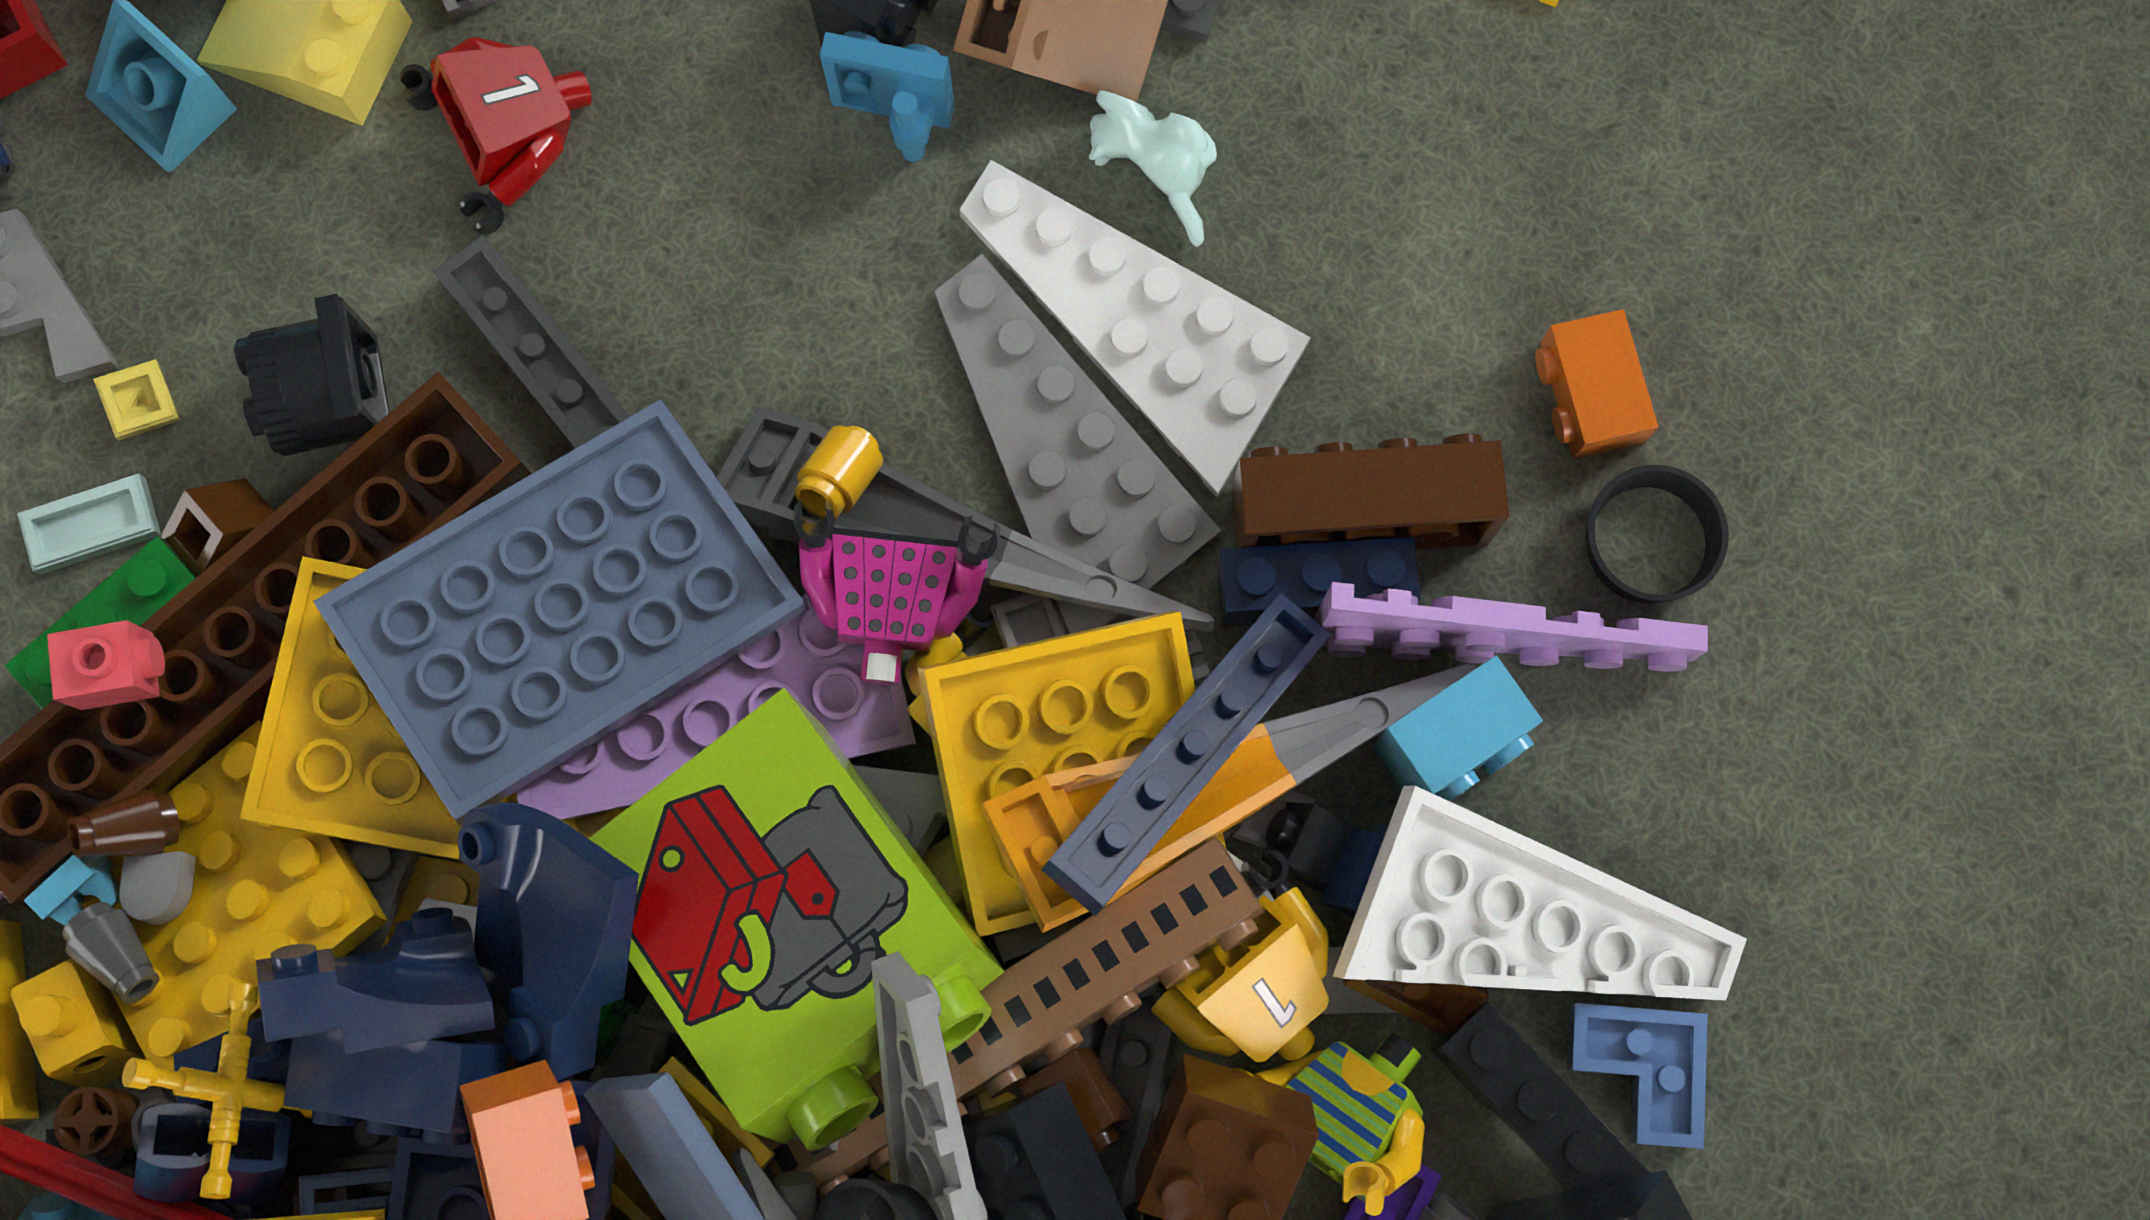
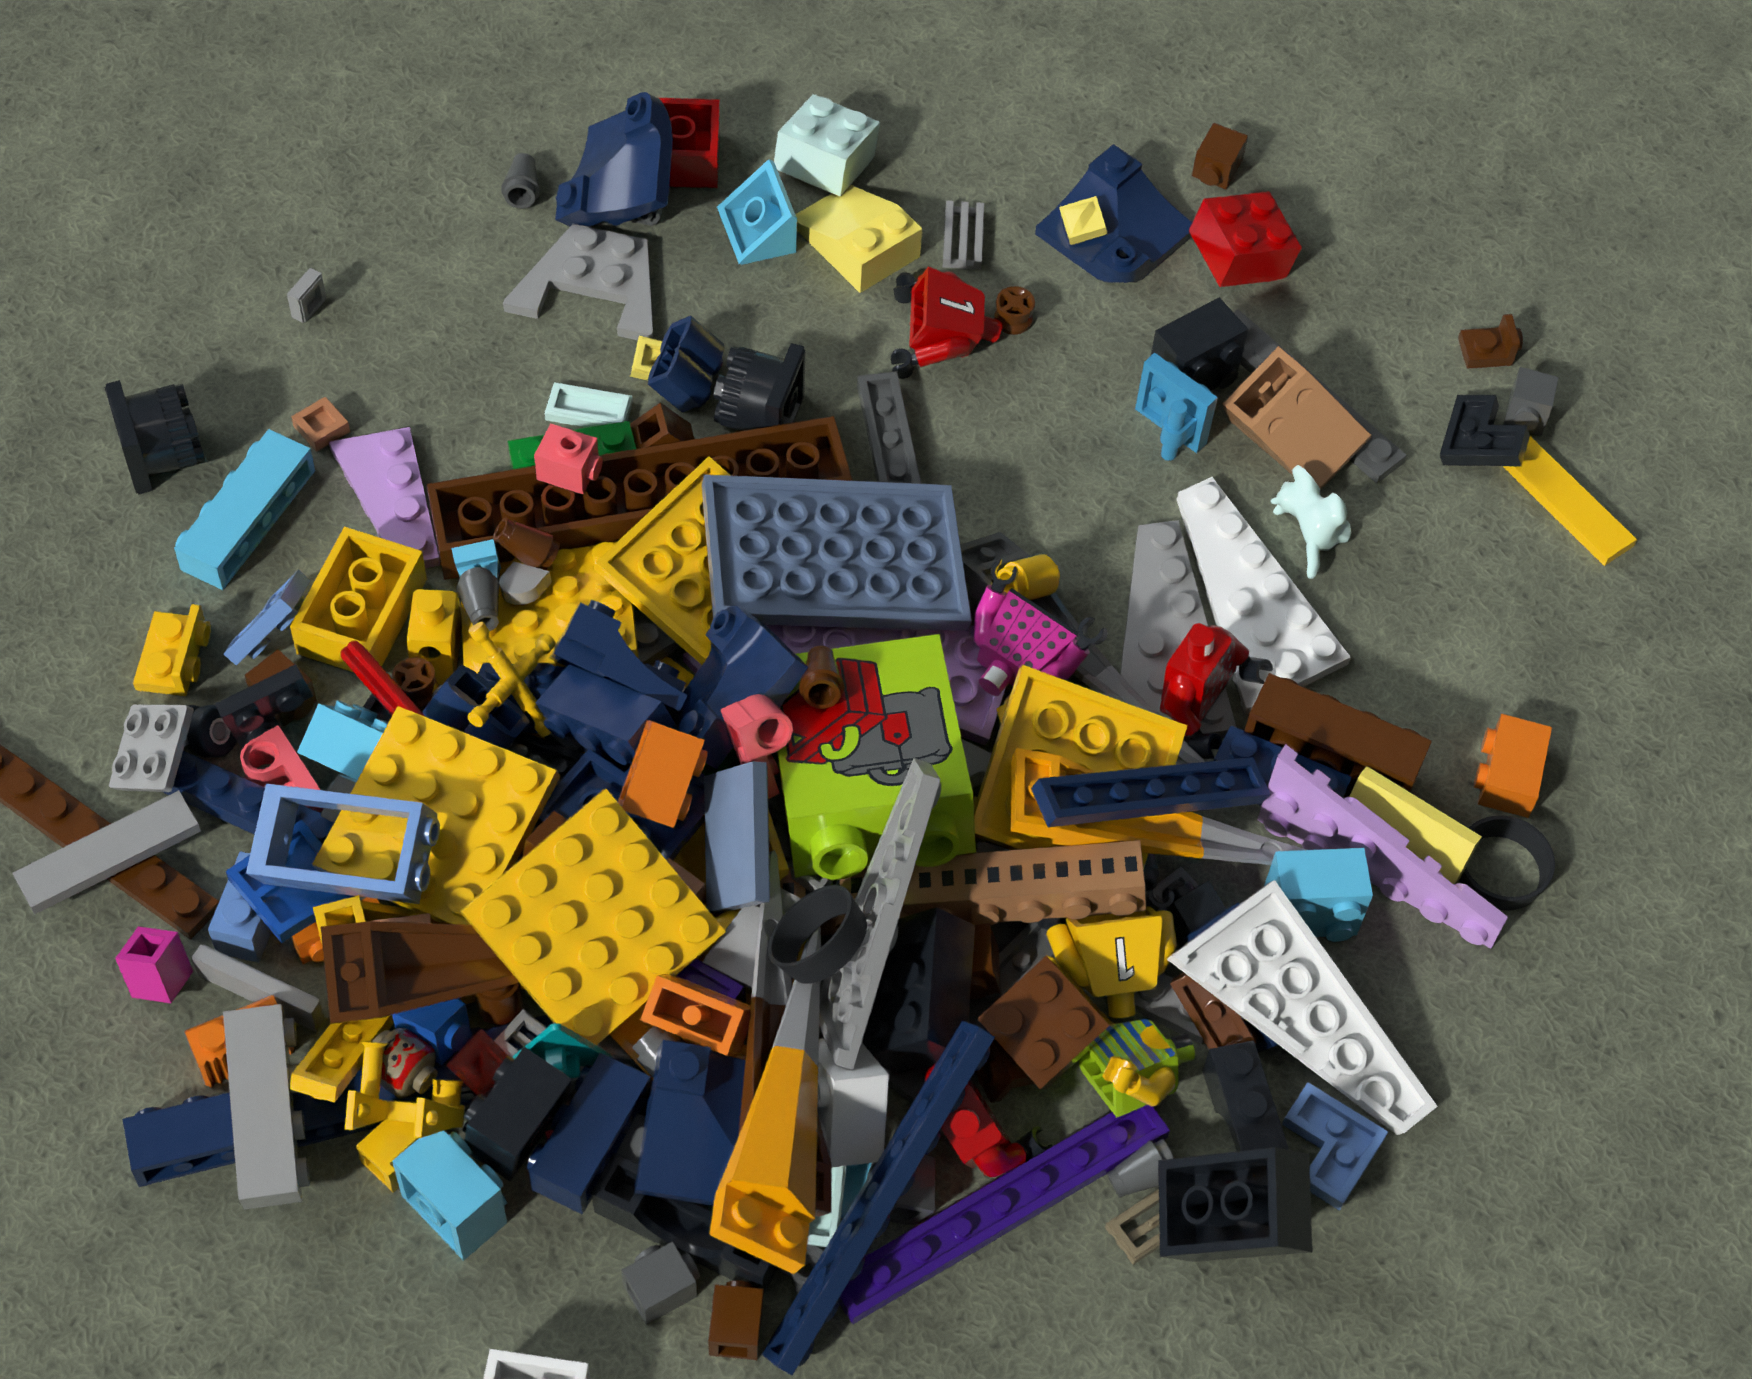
camera: 25 degrees right, 20 degrees down
none -> dark blue brick [648,315,724,413]
none -> coral plate [721,694,793,799]
none -> reddish brown cone [799,646,844,709]
none -> reddish brown wheel [994,286,1035,335]
none -> red torso [1160,623,1273,759]
none -> light yellow tile [1349,766,1482,884]

